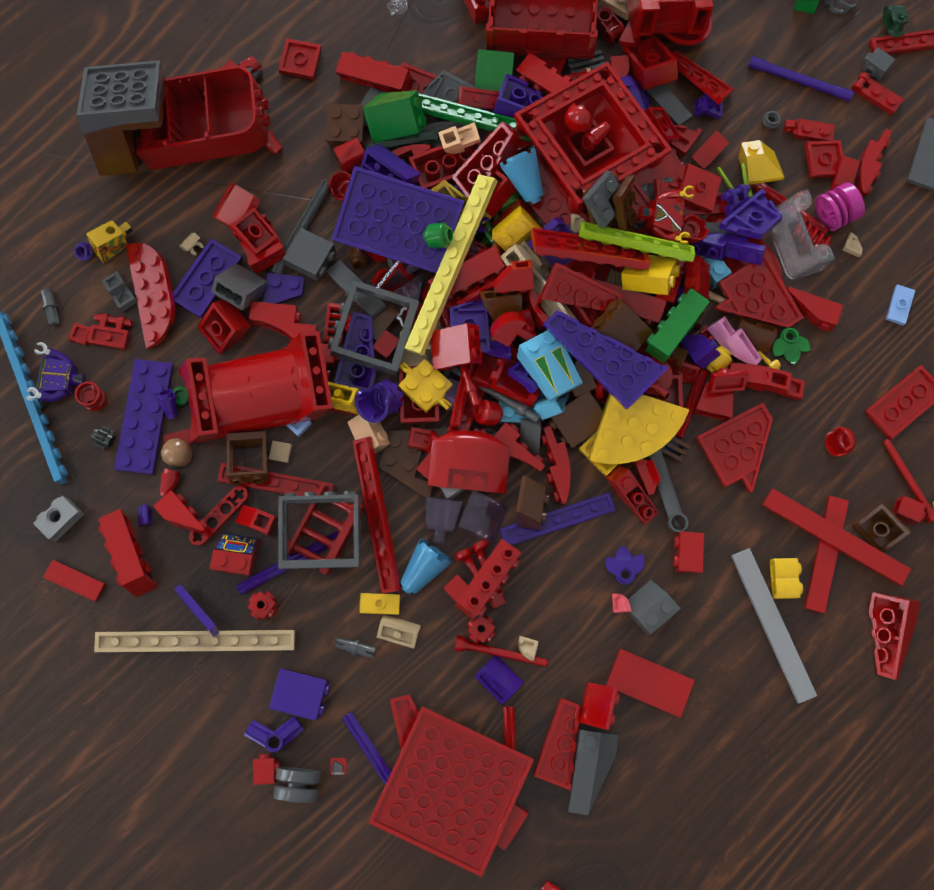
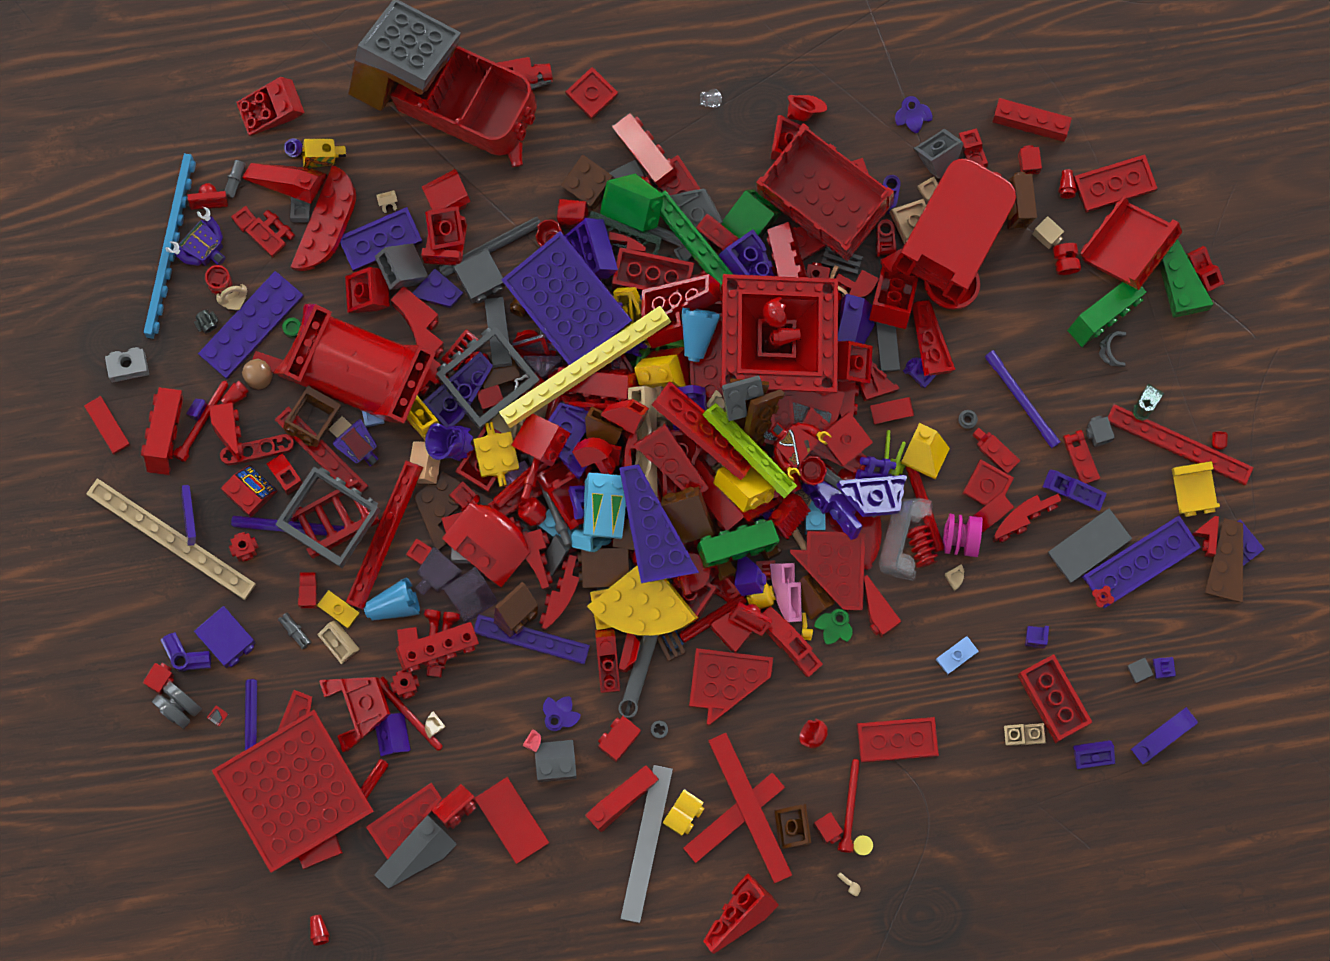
camera: 30 degrees right, 0 degrees up
dark purple cone [157,389,178,419] -> none
green head [423,223,453,249] -> none
light nougat brick [438,122,481,154] -> none
none -> red piece [172,381,228,462]
none -> red tile [188,183,228,210]
none -> tan piece [216,284,247,310]
none -> red slope [236,77,305,136]
none -> red wedge [243,163,327,204]
none -> red leg [298,572,317,609]
none -> red wing [319,677,390,752]
none -> torso [333,418,378,466]
none -> red tile [406,538,433,566]
none -> red slope [585,765,659,833]
none -> dark grey bush [651,720,668,738]
none -> dark purple slope [1042,470,1107,511]

